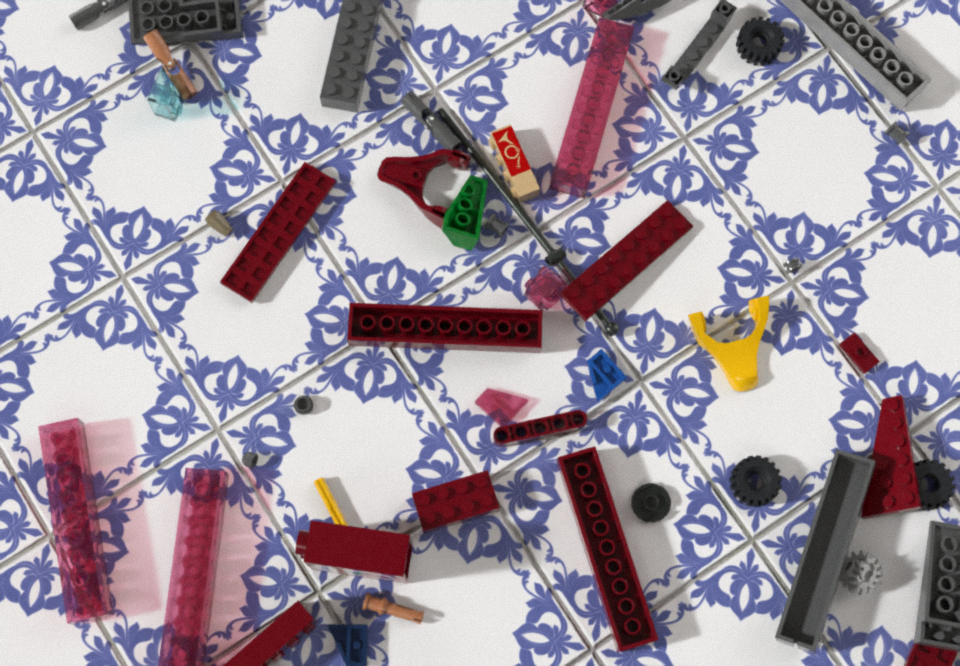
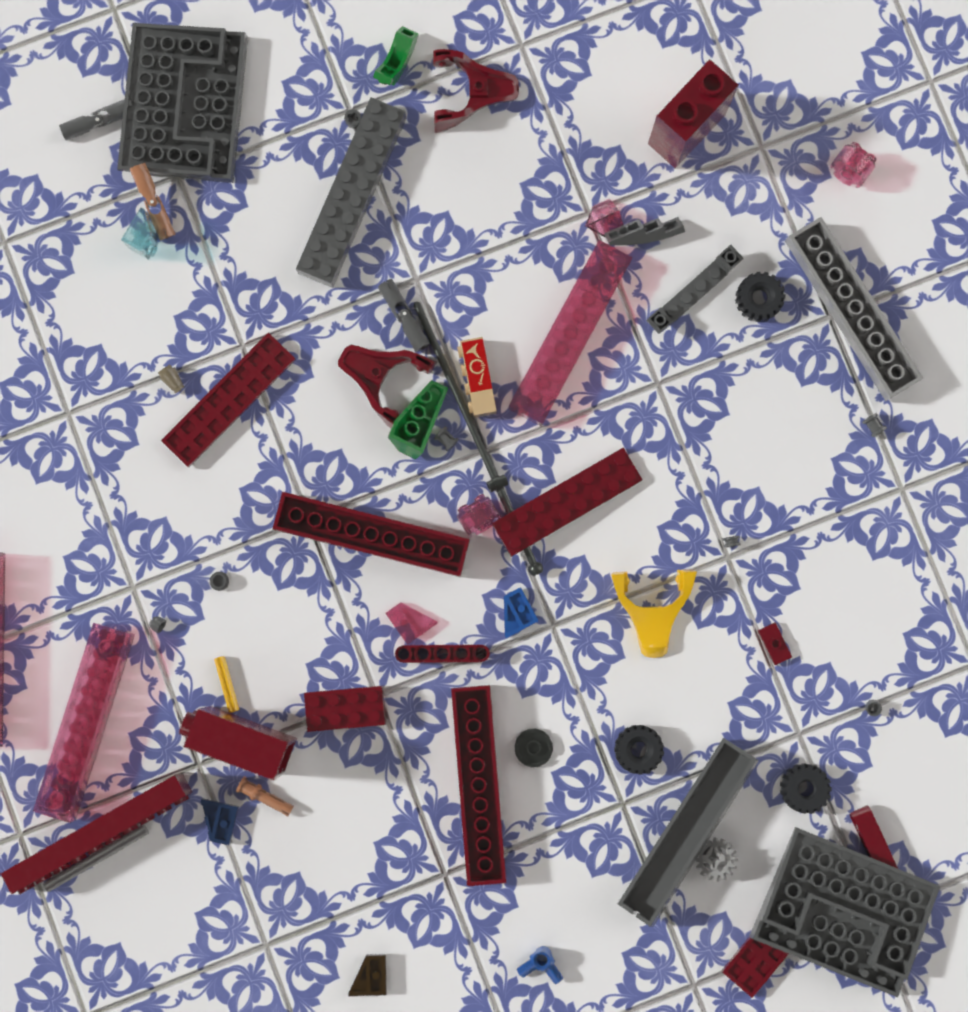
camera: 15 degrees right, 10 degrees up
dark red wing [861,395,922,519] -> none

